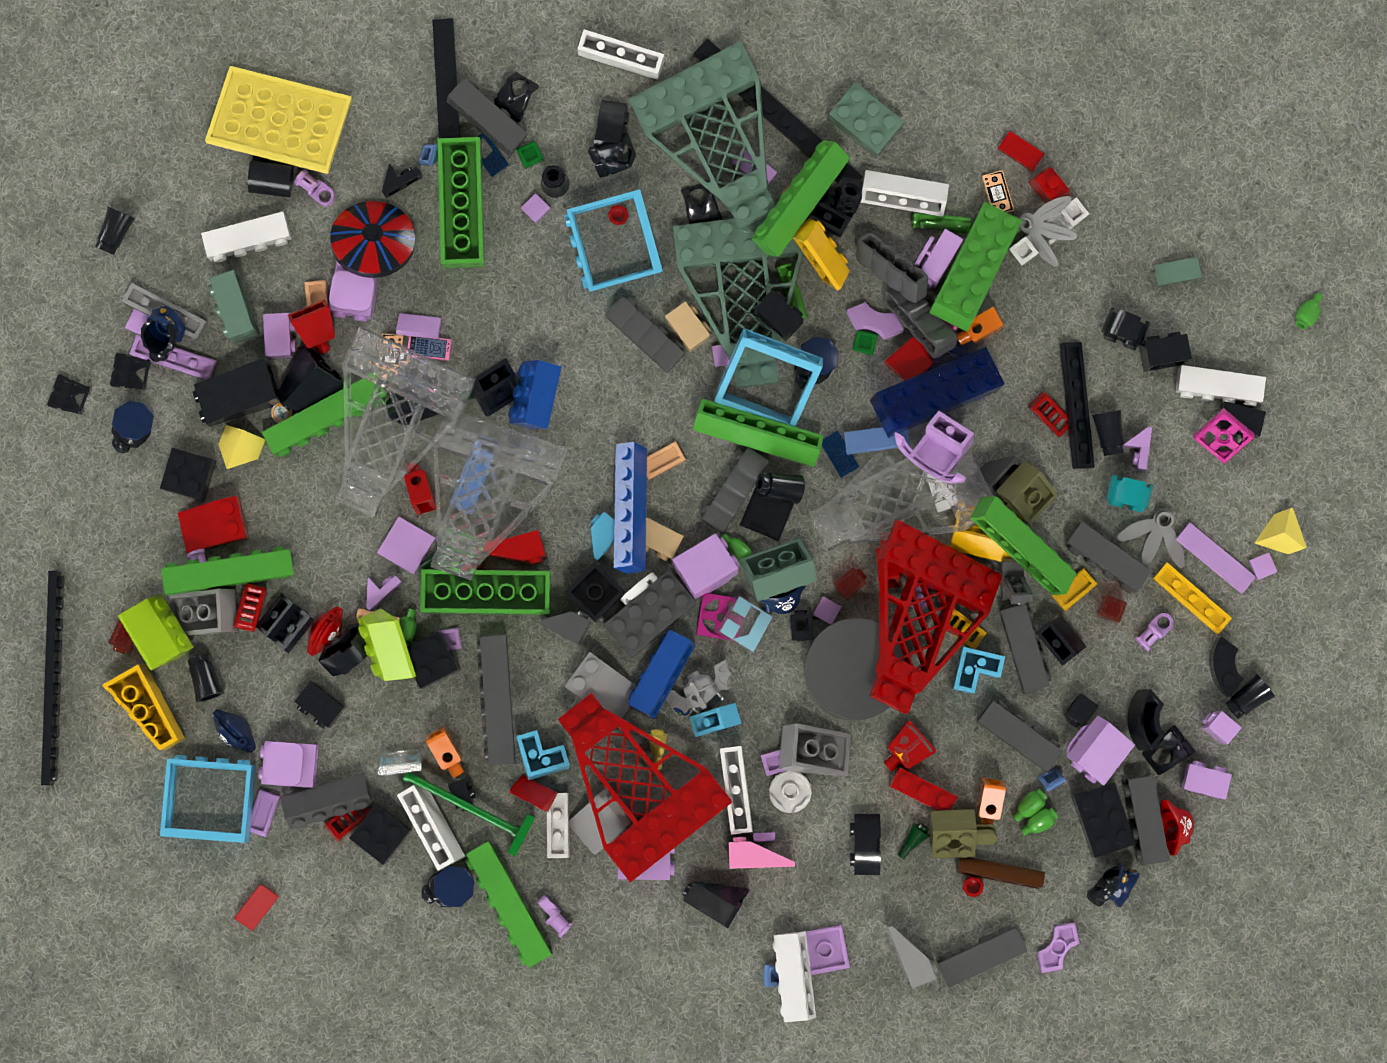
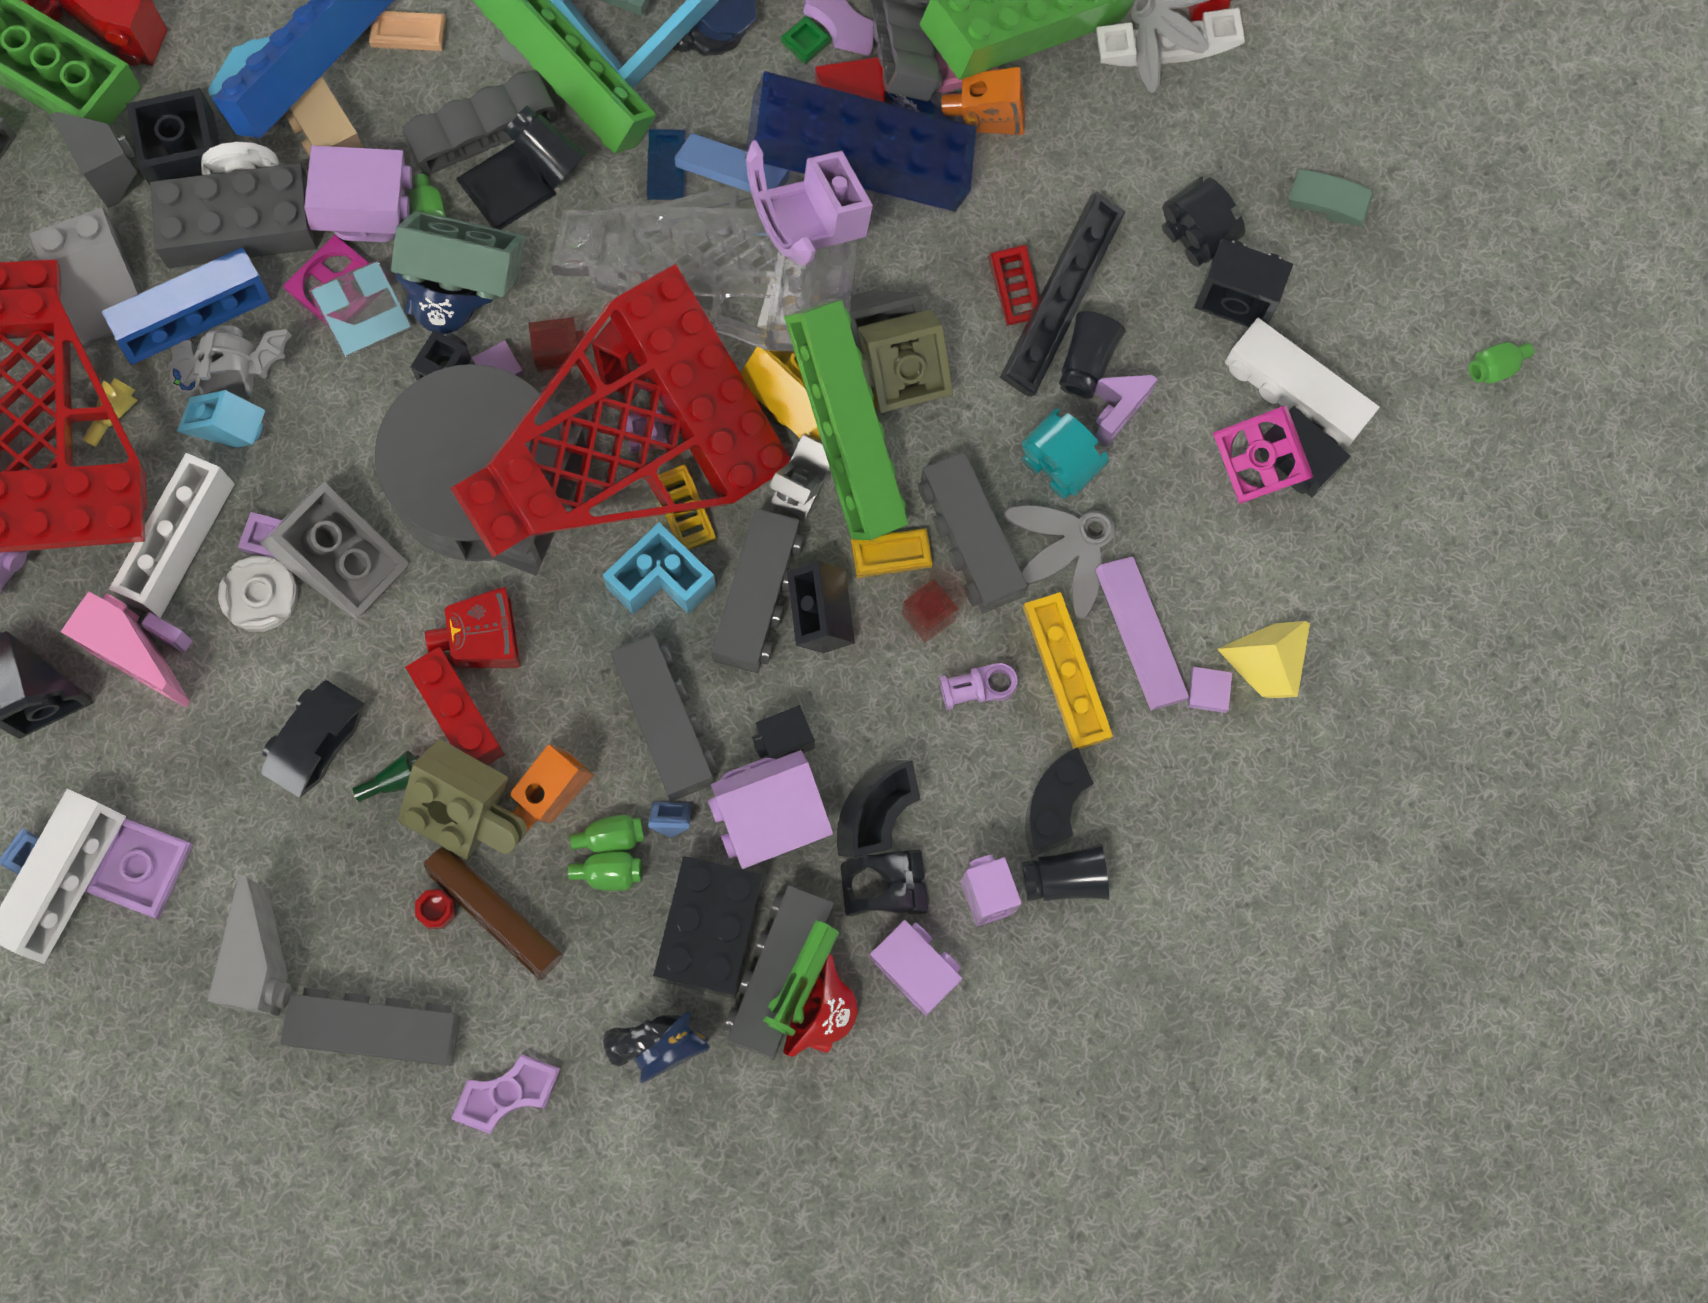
camera: 25 degrees right, 10 degrees down
none -> bright green piece [763,921,839,1036]

